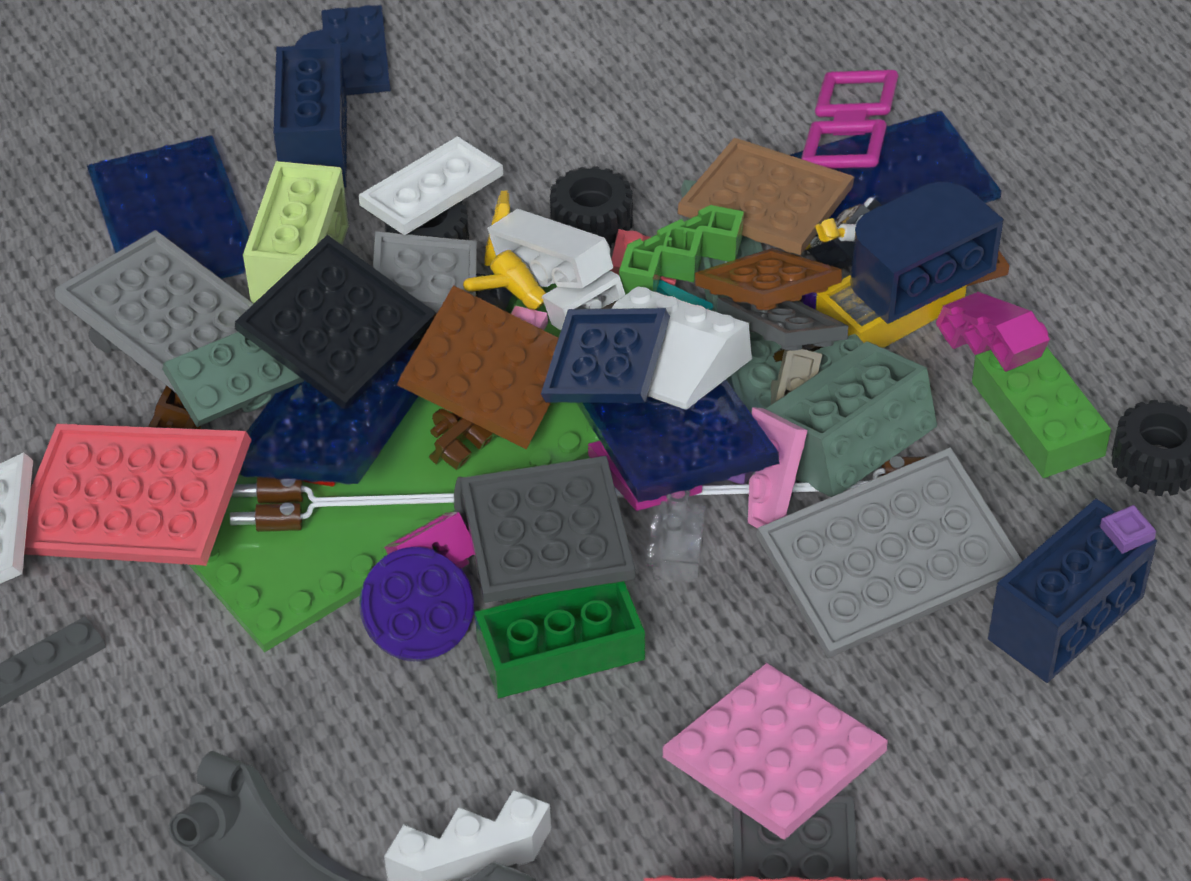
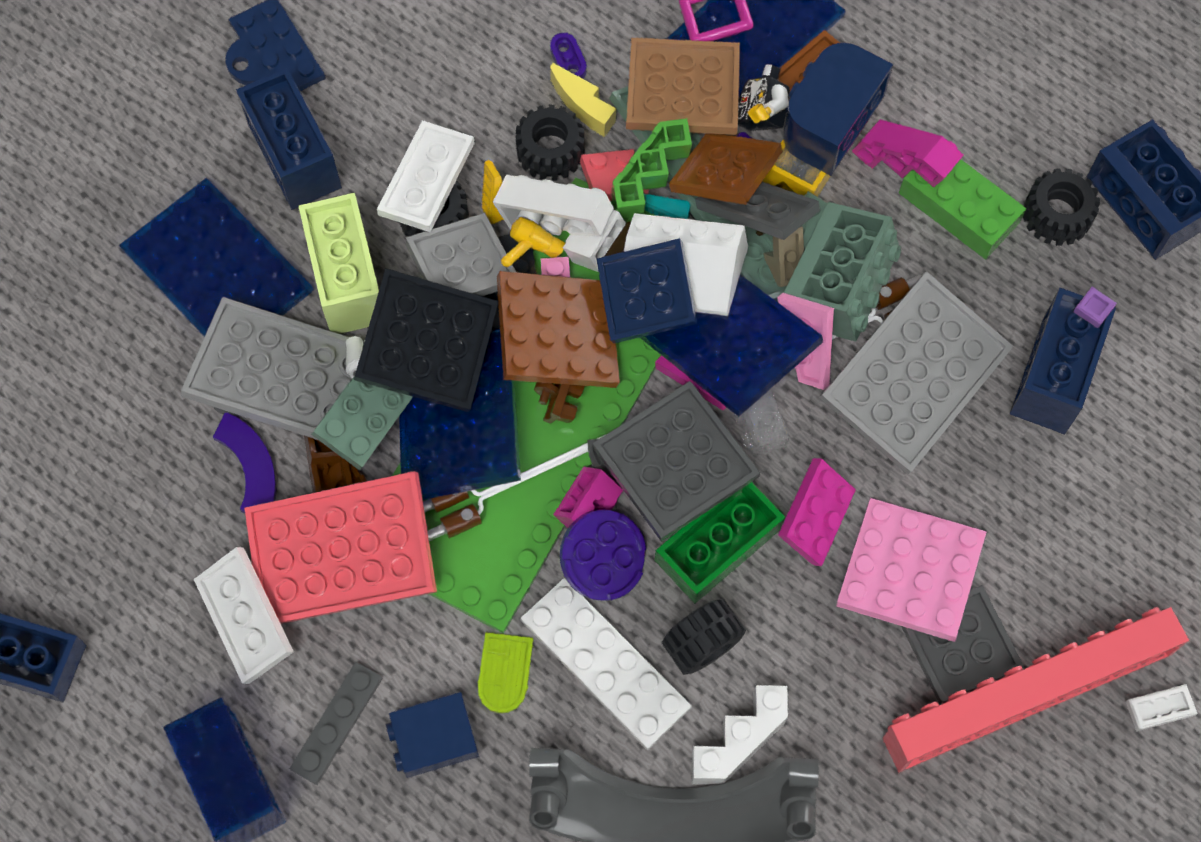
camera: 25 degrees left, 20 degrees up
none -> dark purple tile [213,413,277,513]
none -> dark blue brick [386,692,479,778]
none -> lime window [477,632,533,714]
none -> white plate [520,578,692,751]
none -> dark purple plate [550,33,587,79]
none -> light yellow slope [550,63,616,137]
none -> black tyre [661,599,746,675]
none -> dark pink plate [778,458,856,566]

